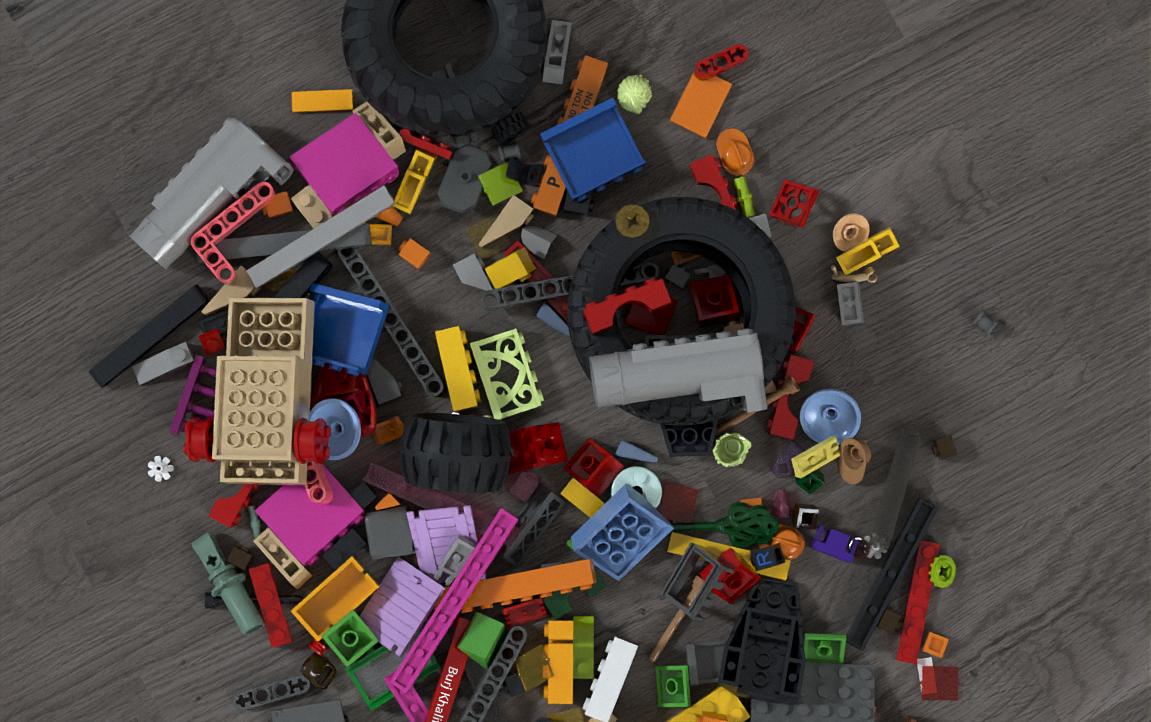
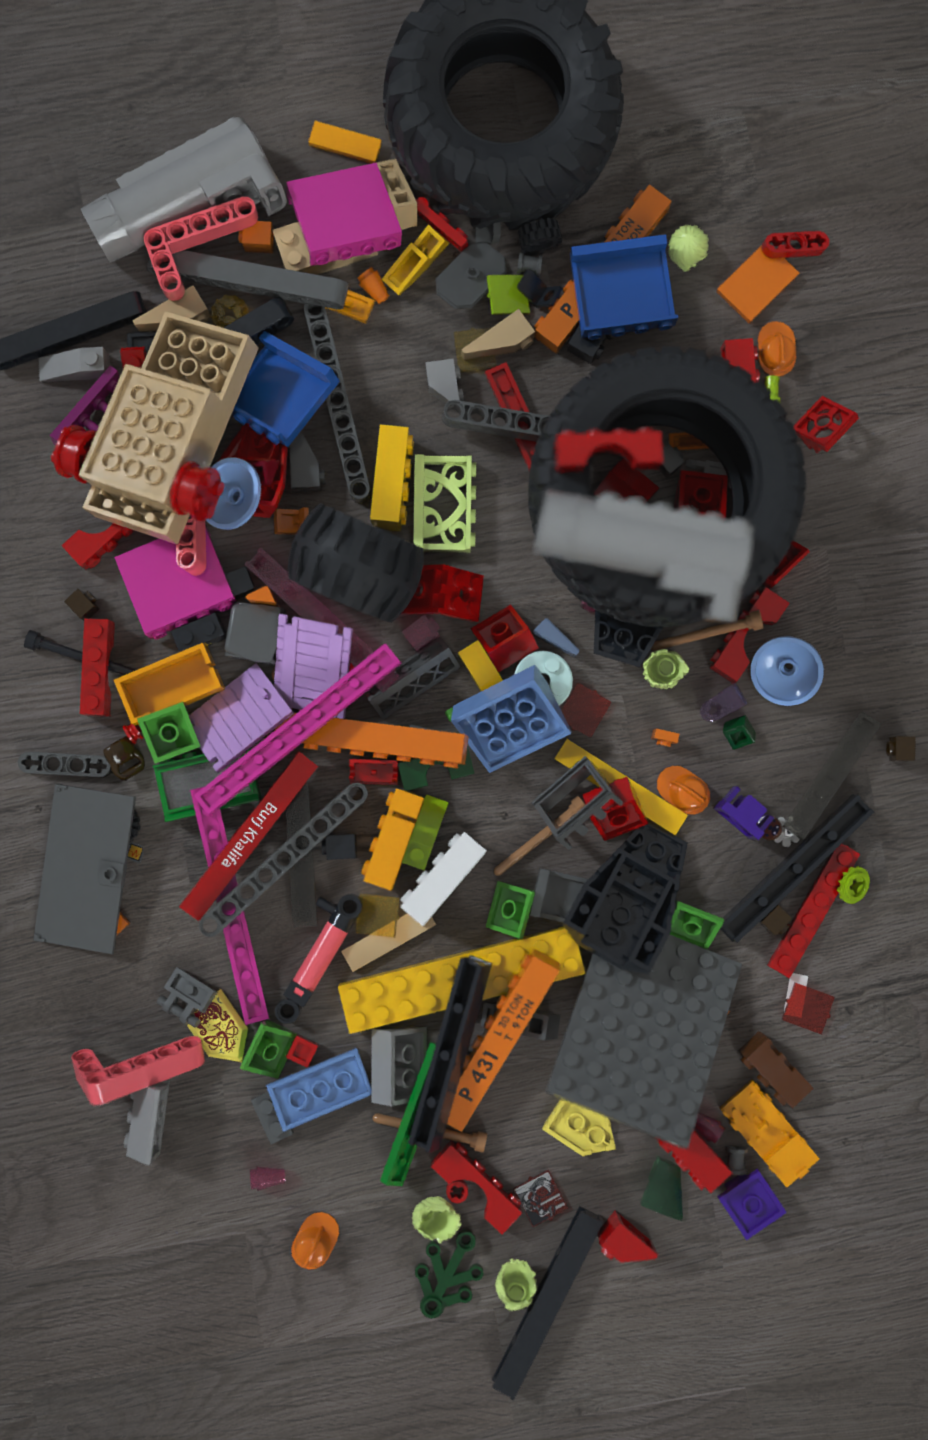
camera: 20 degrees right, 0 degrees up
white plant [148,456,174,482] -> none
sand green piece [191,531,265,636] -> none
light grey tile [247,186,396,288] -> none
sand green piece [248,505,262,539] -> none
tan slope [253,528,312,590] -> none
orange brick [398,238,431,270] -> none
light grey hinge [433,534,477,587] -> none
bright green slope [457,612,506,669] -> none
yellow brick [485,247,536,289] -> none
clear yellow piece [515,645,554,691] -> none
light grey brick [521,226,558,259] -> none
sand blue slope [537,302,570,338] -> none
light grey slope [542,20,572,84] -> none
clear yellow gear [616,205,649,238] -> none
dark green piece [671,502,779,548] -> none
black brick [750,543,786,571] -> none
clear pink cone [772,489,792,520] -> none
light yellow hinge [792,436,841,479] -> none
dark brown plate [792,503,819,529] -> none
tan piece [831,265,878,283] -> none
light nougat dish [832,213,870,252] -> none
yellow slope [836,227,900,276] -> none
light grey hinge [837,282,864,325] -> none
medium nougat piece [838,438,871,484] -> none
orange plate [922,632,949,658] -> none

